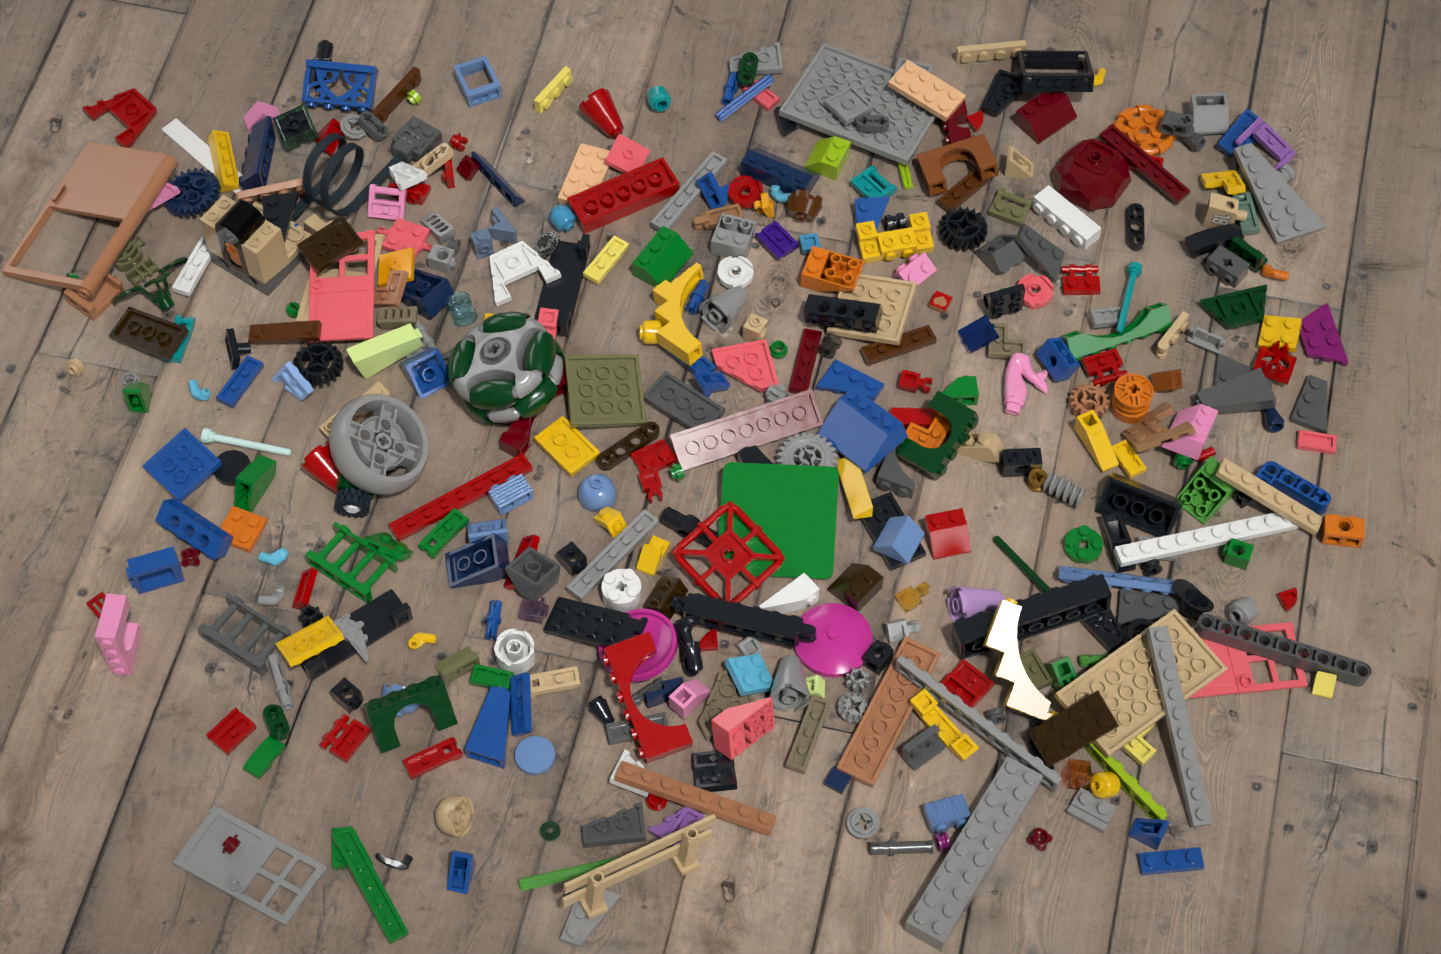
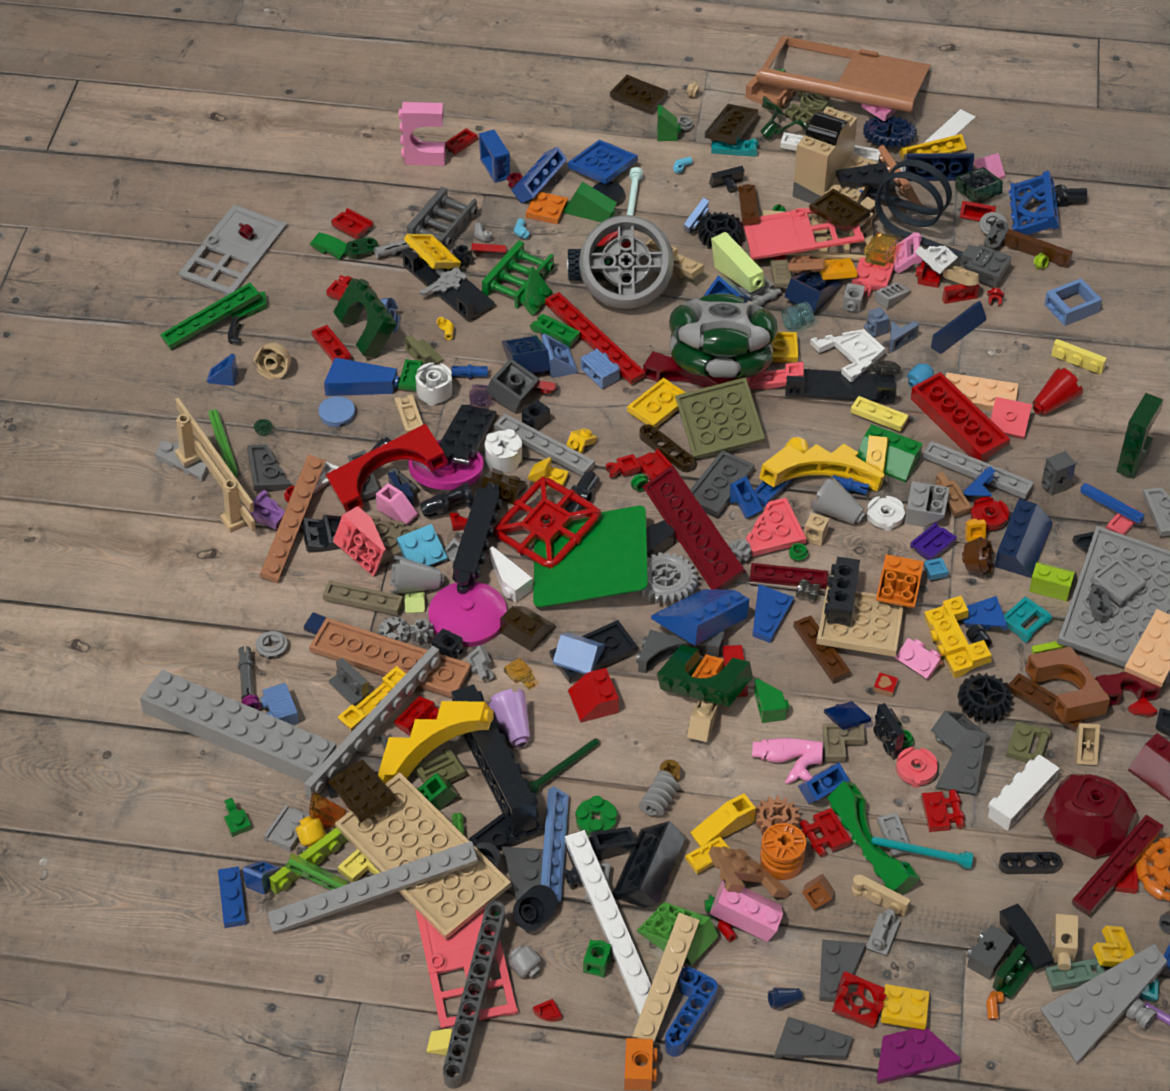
camera: 85 degrees right, 10 degrees down
red wing [82,88,157,148] -> none
blue plate [216,355,264,408] -> none
black brick [330,677,364,714] -> none
dark grey bush [447,237,461,255] -> none
dark red plate [456,155,480,180] -> none
blue plate [510,672,532,737] -> none
medium blue cylinder [578,473,616,512] -> none
teal head [646,86,671,112] -> none
blue pin [721,72,738,105] -> none
dark green plate [738,52,759,87] -> none
medium azure arm [770,185,791,203] -> none
yellow slope [837,457,873,519] -> none
red plate [898,370,933,393] -> none
black brick [1000,448,1043,477] -> none
dark red plate [1028,827,1053,851] -> none
dark grey slope [1195,367,1276,414] -> none
dark green wing [1199,284,1267,330] -> none
coral tile [1296,430,1337,455] -> none
none -> green plate [224,798,252,837]
none -> bright green slope [285,853,349,890]
none -> dark brown plate [610,75,668,114]
none -> clear yellow brick [864,232,897,267]
none -> yellow plate [866,435,889,474]
none -> dark grey brick [1041,451,1076,496]
none -> dark green arch [1116,393,1164,479]

